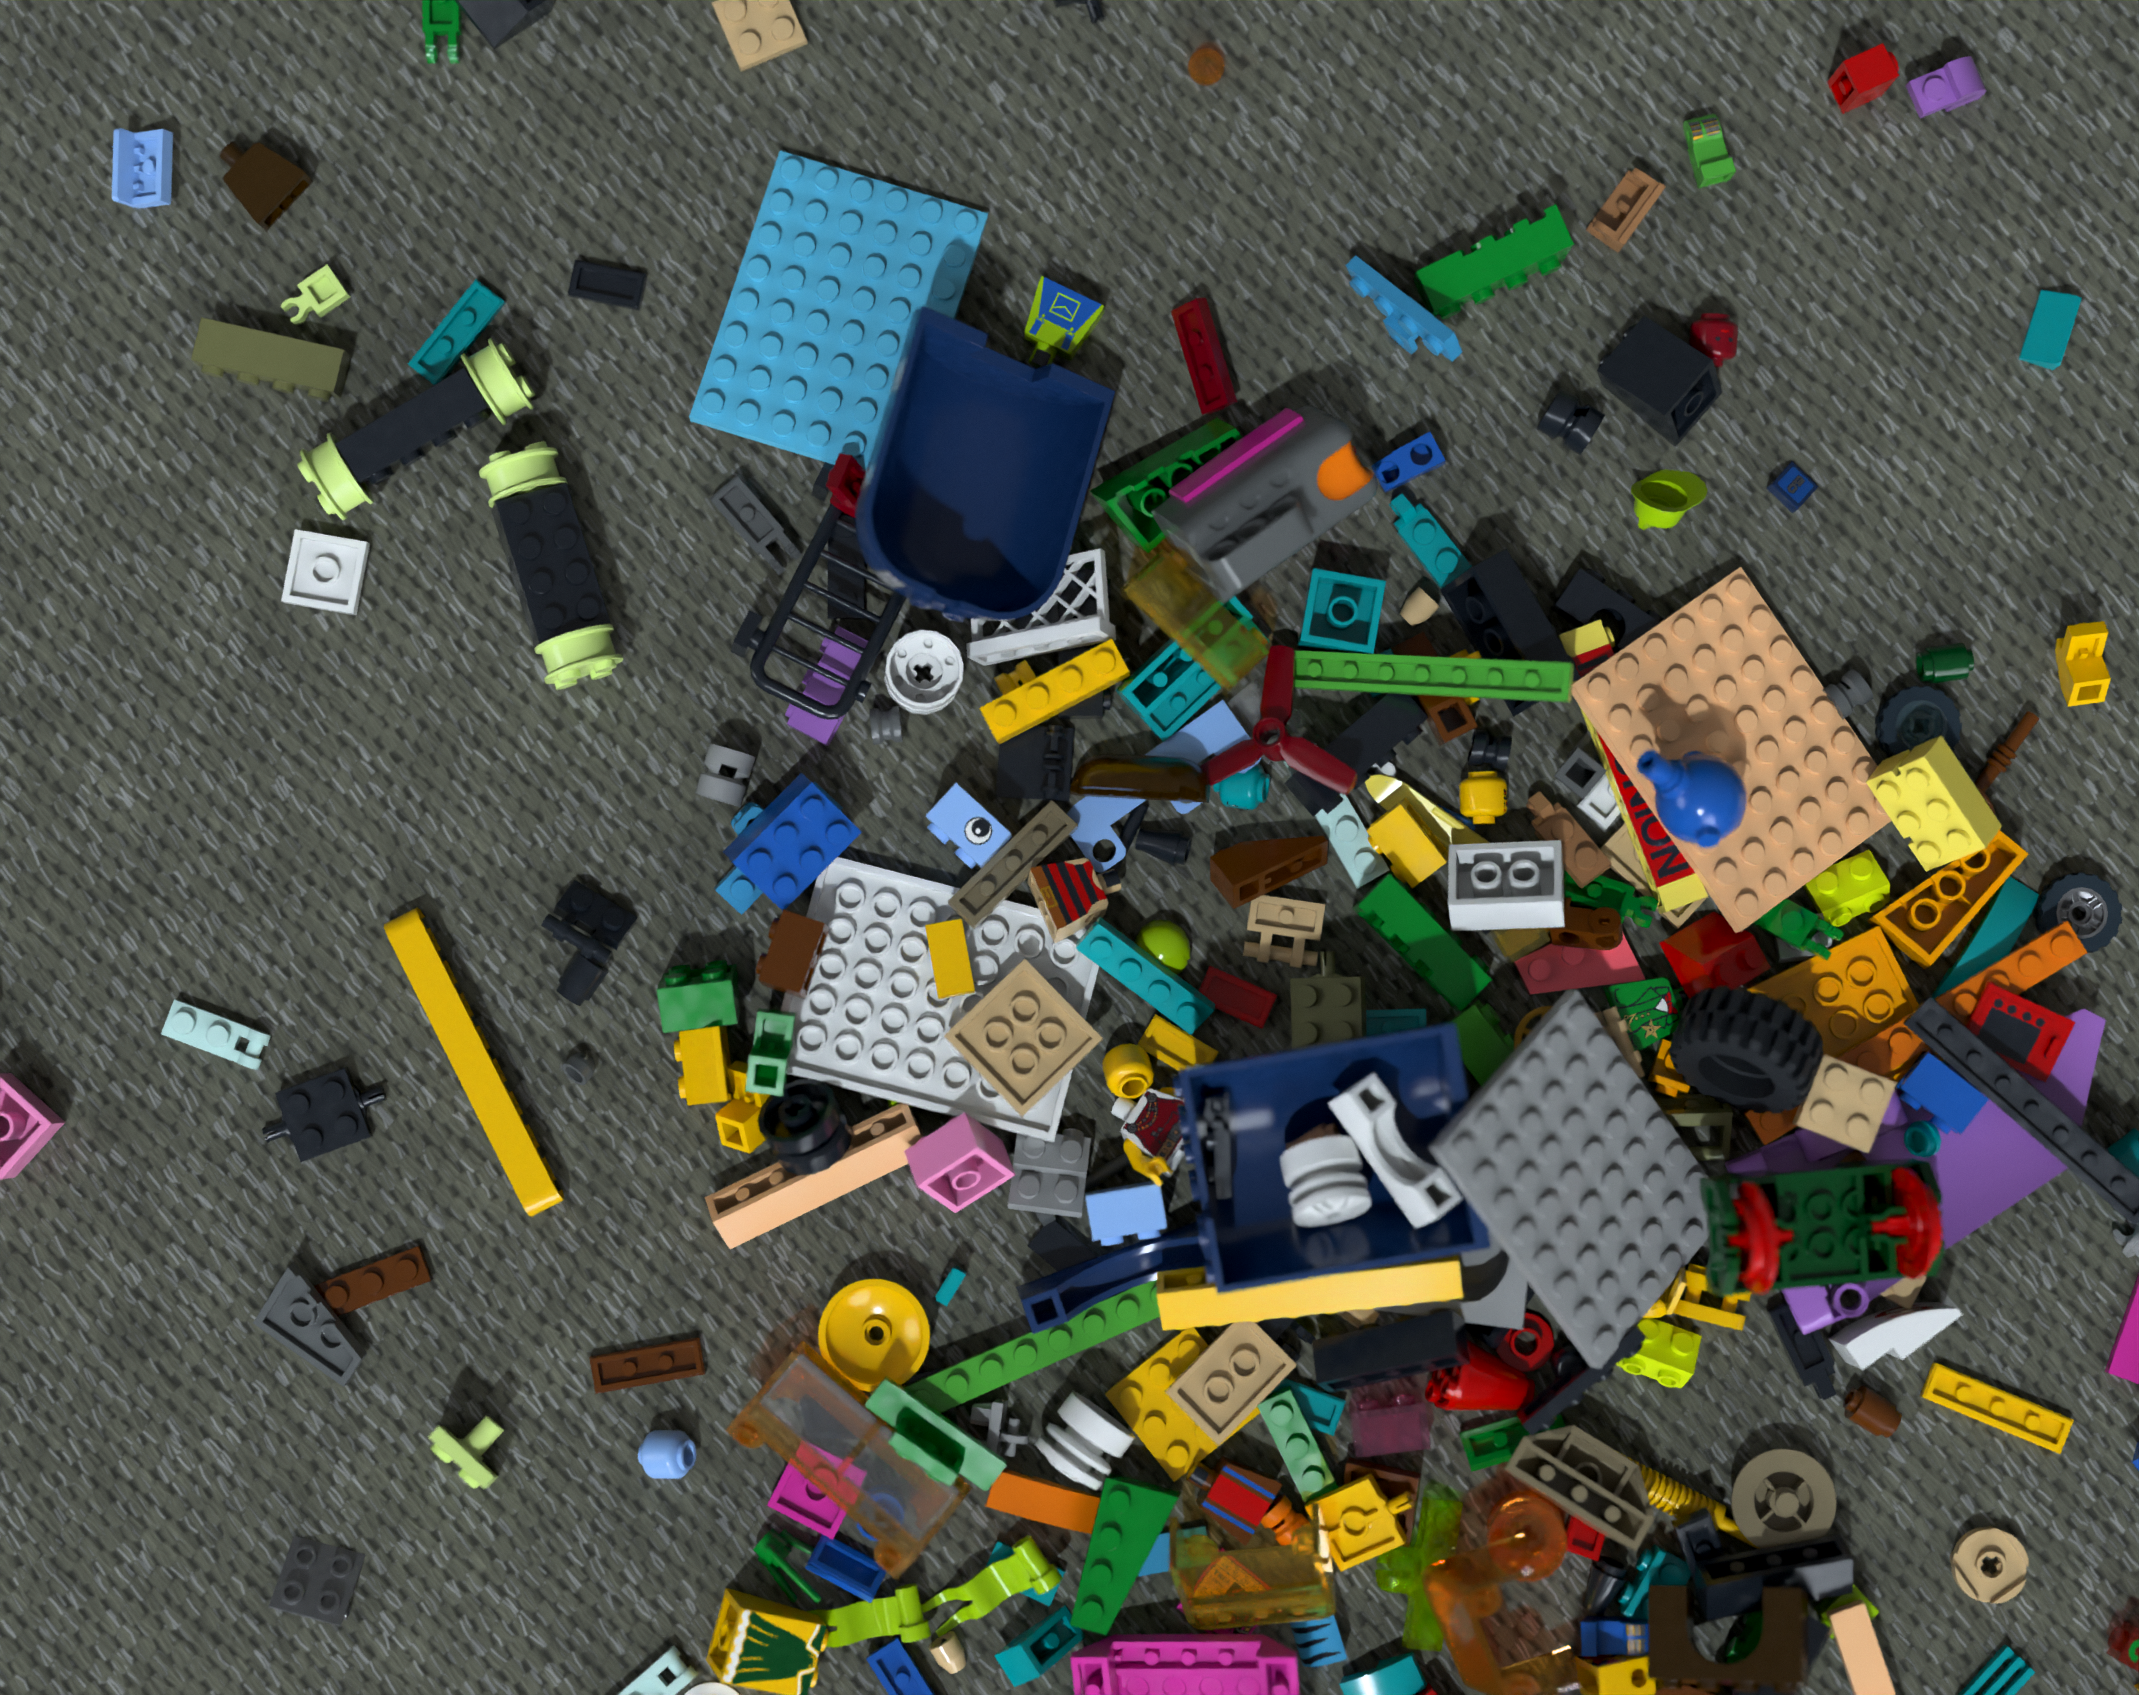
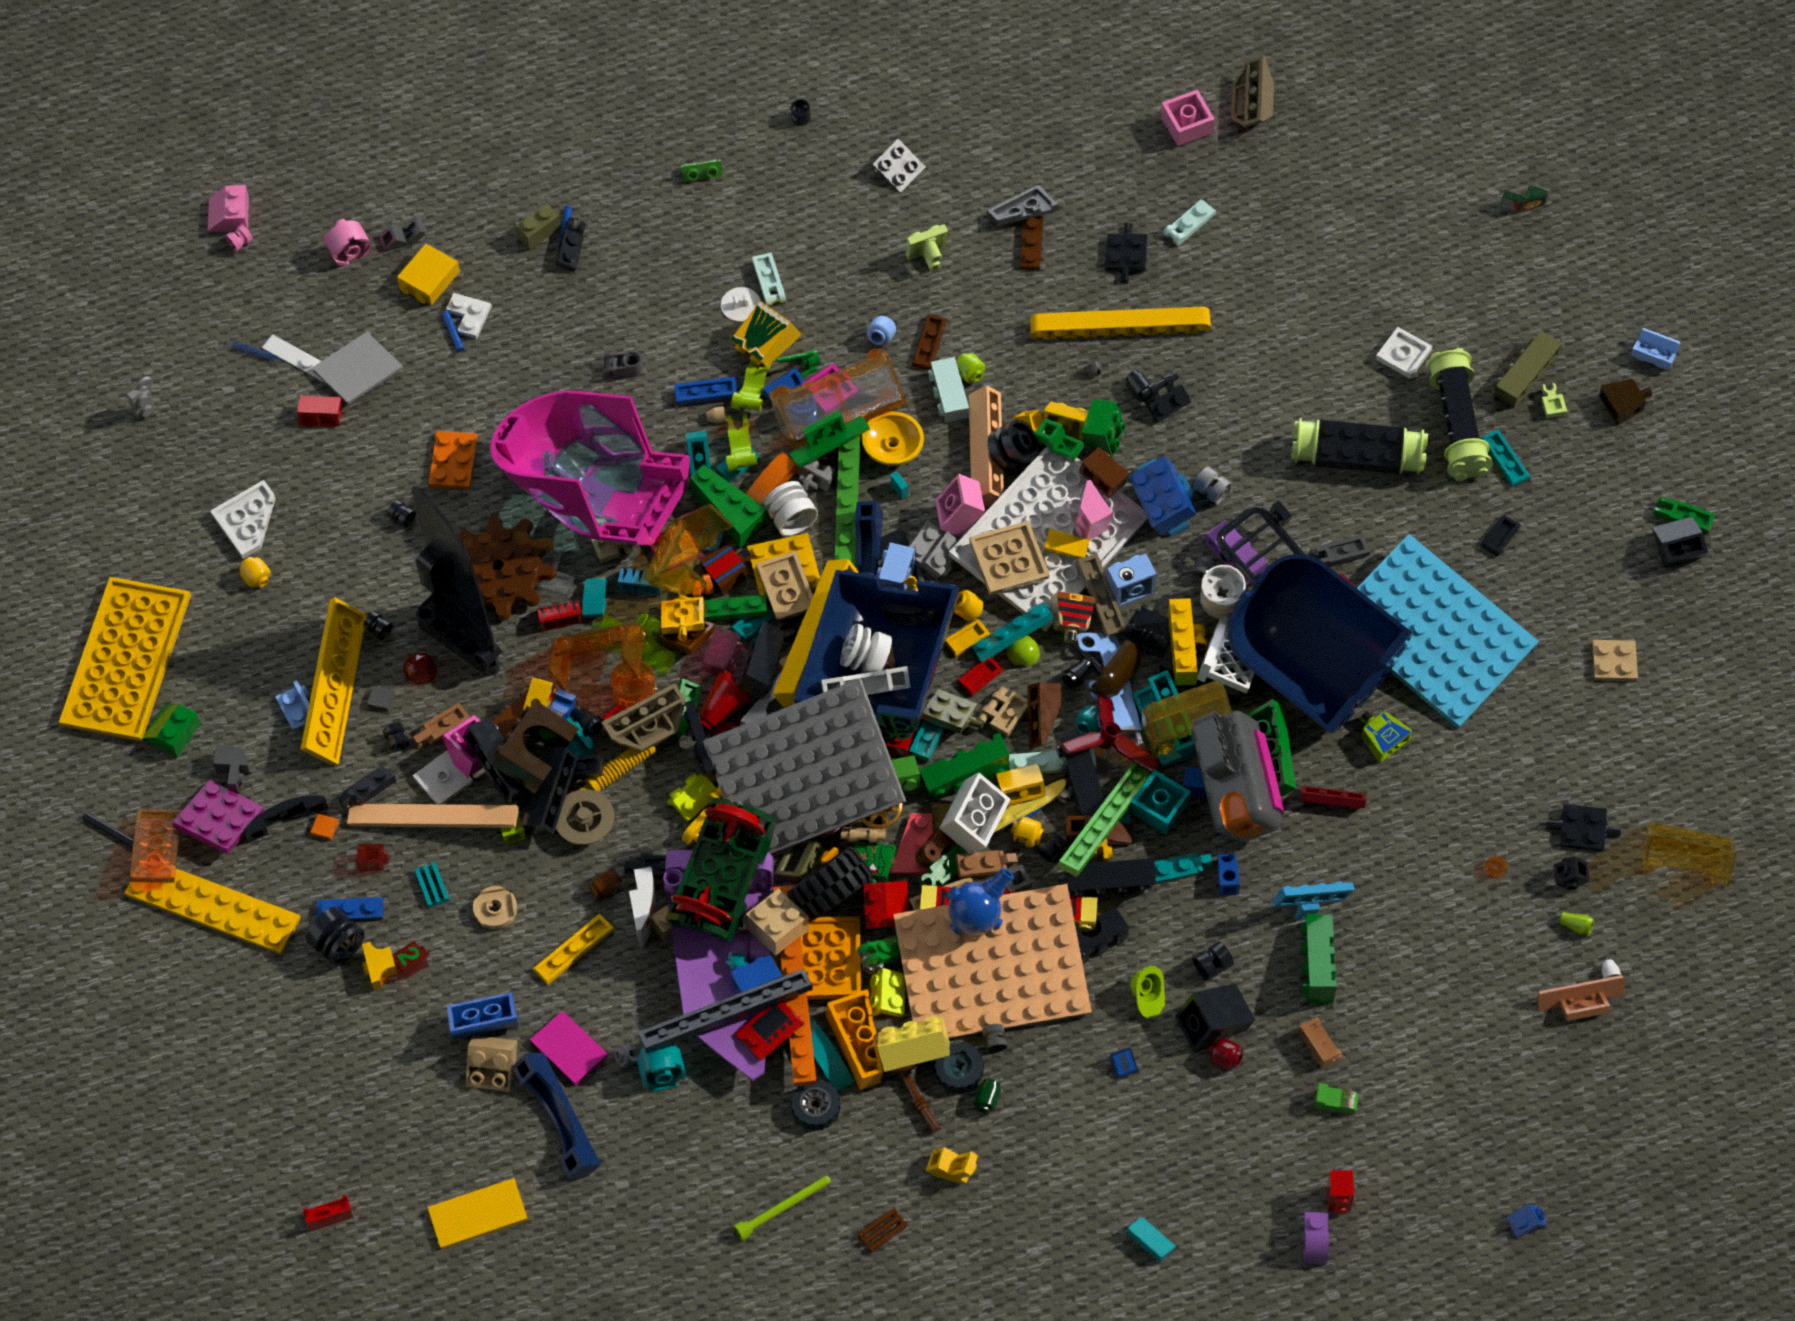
camera: 115 degrees right, 25 degrees down
tan hose [1400,587,1439,627] -> none
none -> light aqua brick [928,357,969,423]
none -> lime head [956,353,985,383]
none -> bright pink slope [1075,480,1112,540]
none -> blue brick [1183,766,1207,798]

